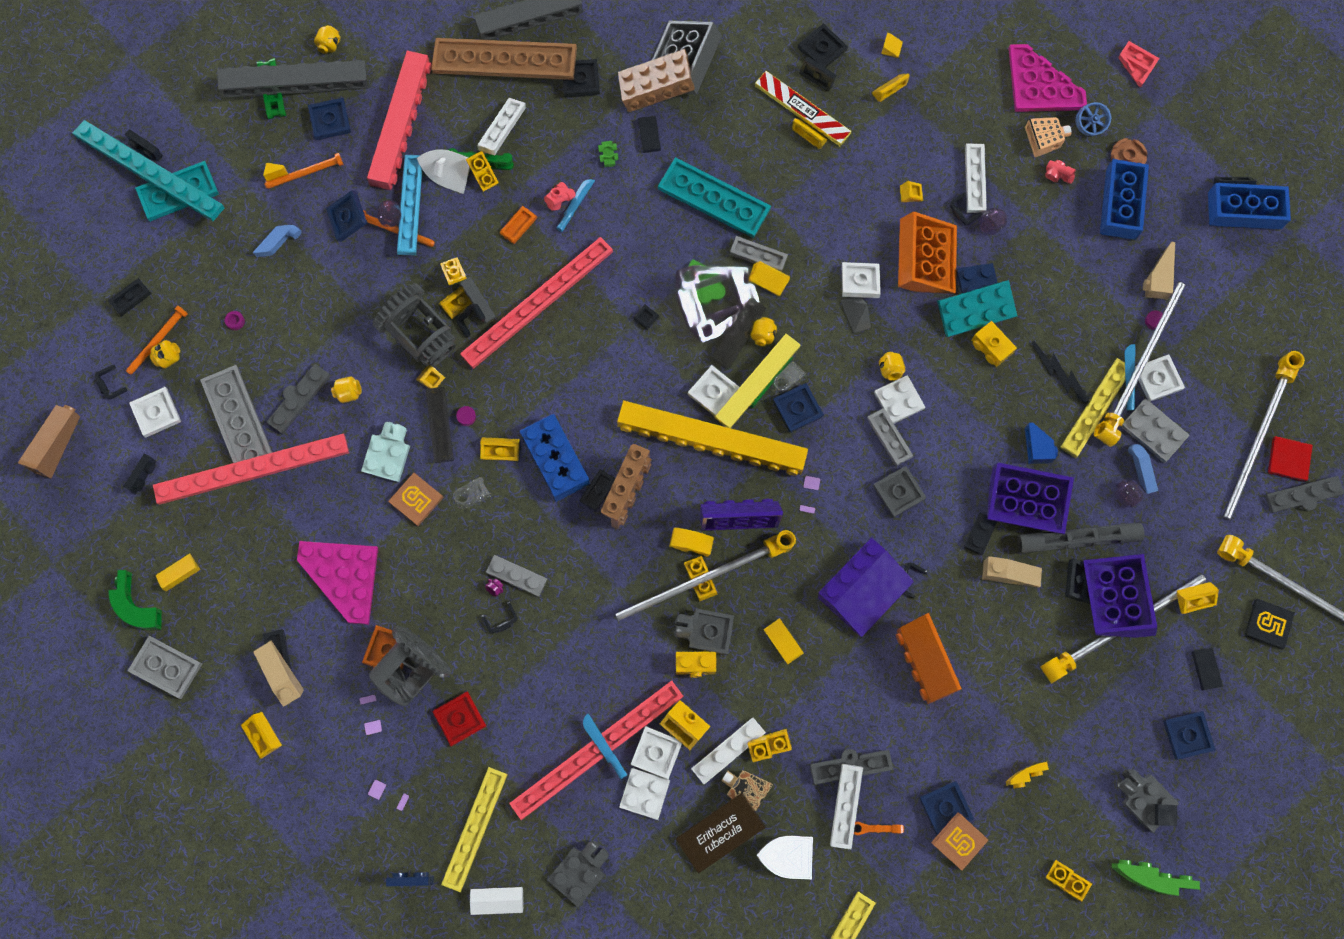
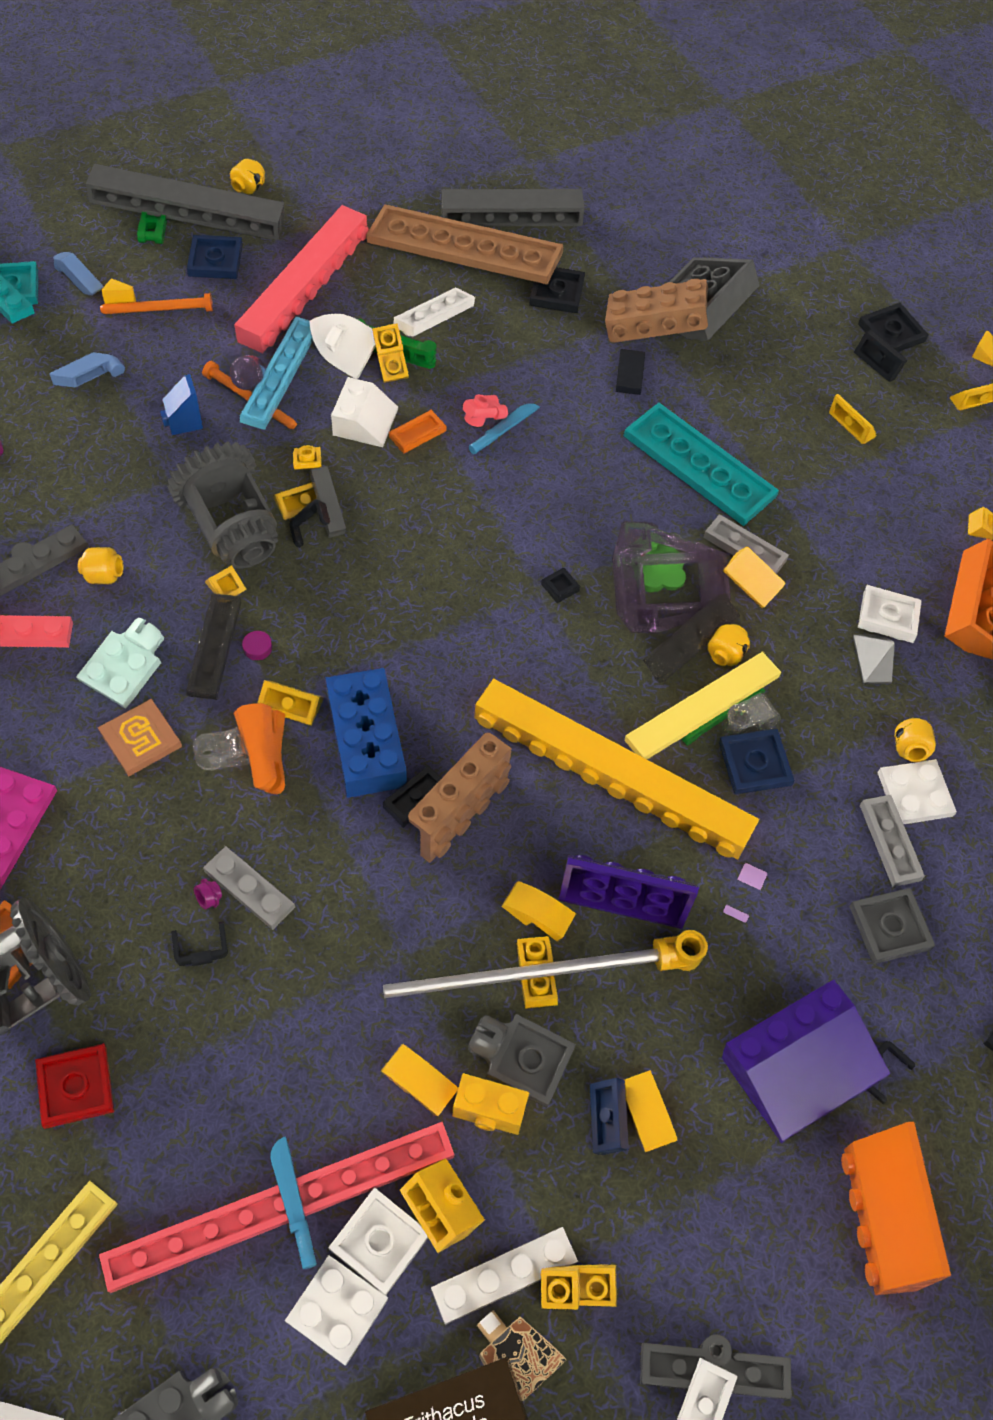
camera: 15 degrees right, 15 degrees down
dark blue plate [326,190,367,242] -> none
coral plate [460,237,613,369] -> none
bright green piece [598,141,618,167] -> none
white plate [688,365,740,416] -> none
tile [755,71,851,146] -> none
none -> medium blue piece [53,252,104,295]
none -> blue slope [160,374,203,435]
none -> orange piece [234,703,285,795]
none -> white slope [331,377,398,447]
none -> yellow slope [381,1044,458,1116]
none -> dark blue plate [590,1078,629,1155]

